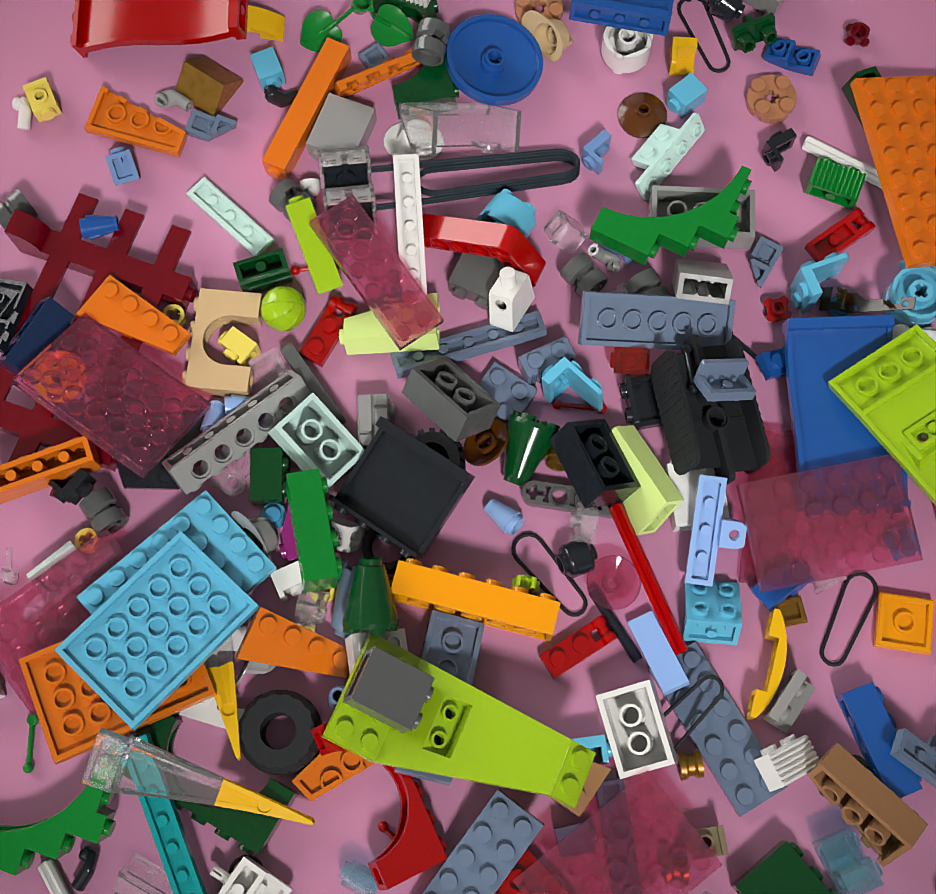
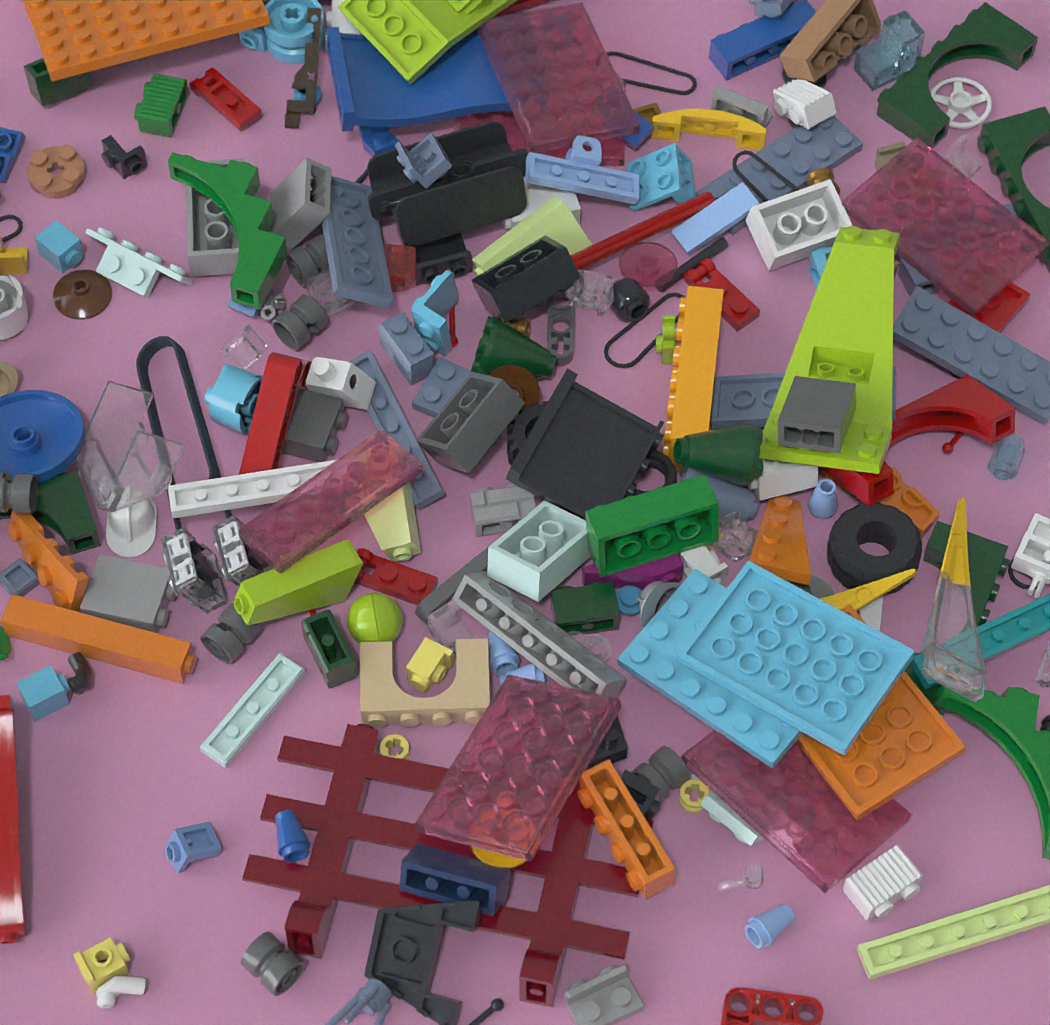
camera: 100 degrees left, 15 degrees down
green hinge [23,714,39,774] -> none
orange wing [76,275,191,356] -> none
orange wing [84,86,188,158] -> none
light grey arm [154,89,193,111] -> none
pearl gold slope [175,56,243,117] -> none
sand blue slope [185,109,237,142] -> none
white hinge [300,178,321,197] -> none
light blue cone [484,498,525,536] -> none
medium blue bracket [581,129,612,175] -> none
sand blue slope [748,236,784,288] -> none
red plate [764,296,792,323] -> none
medium azure bracket [789,252,850,314] -> none
white axle [802,136,882,189] -> none
light orange tile [873,592,935,655] -> none

